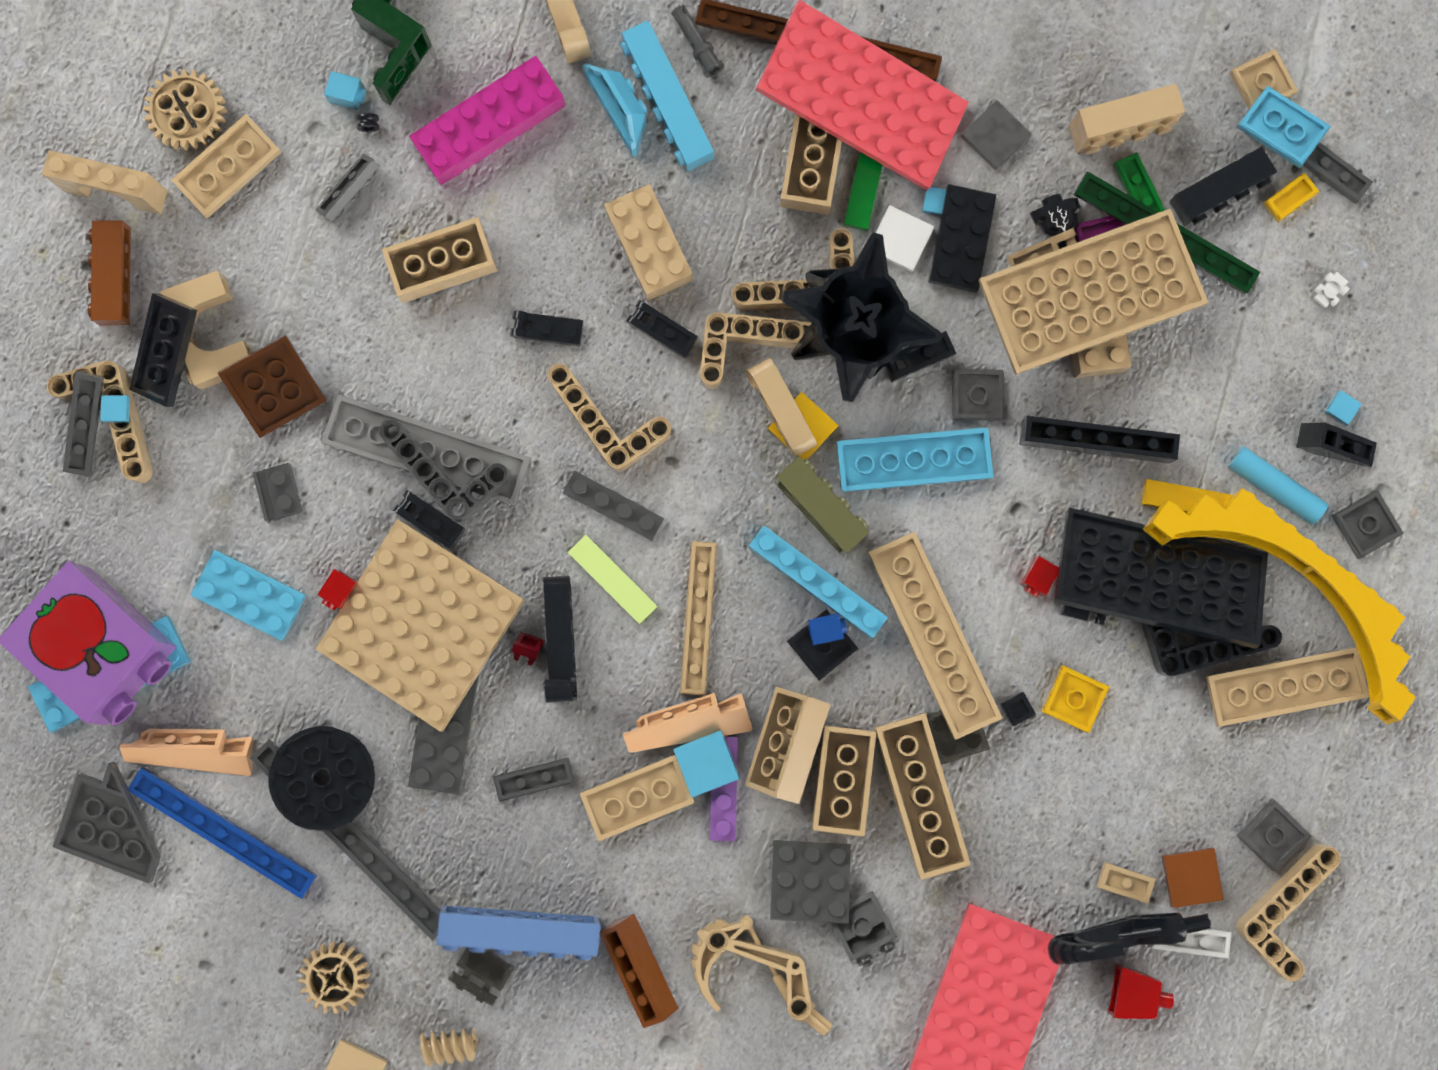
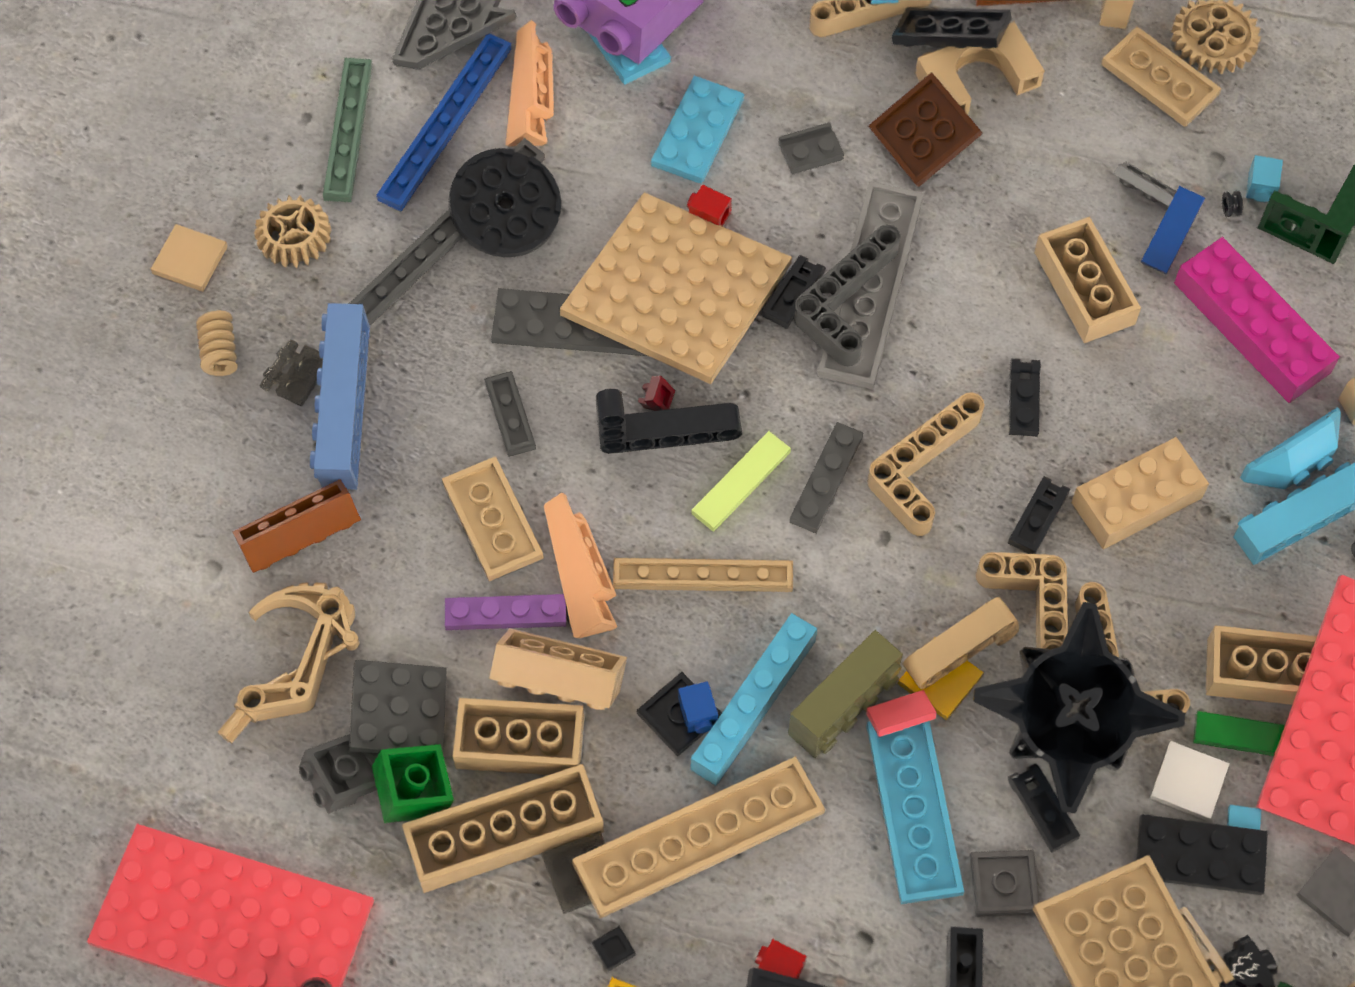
camera: 90 degrees right, 20 degrees down
medium azure tile [673,730,741,798] -> none
none -> sand green tile [323,58,372,202]
none -> green brick [372,744,454,823]
none -> coral tile [867,690,936,737]
none -> blue tile [1141,186,1205,275]

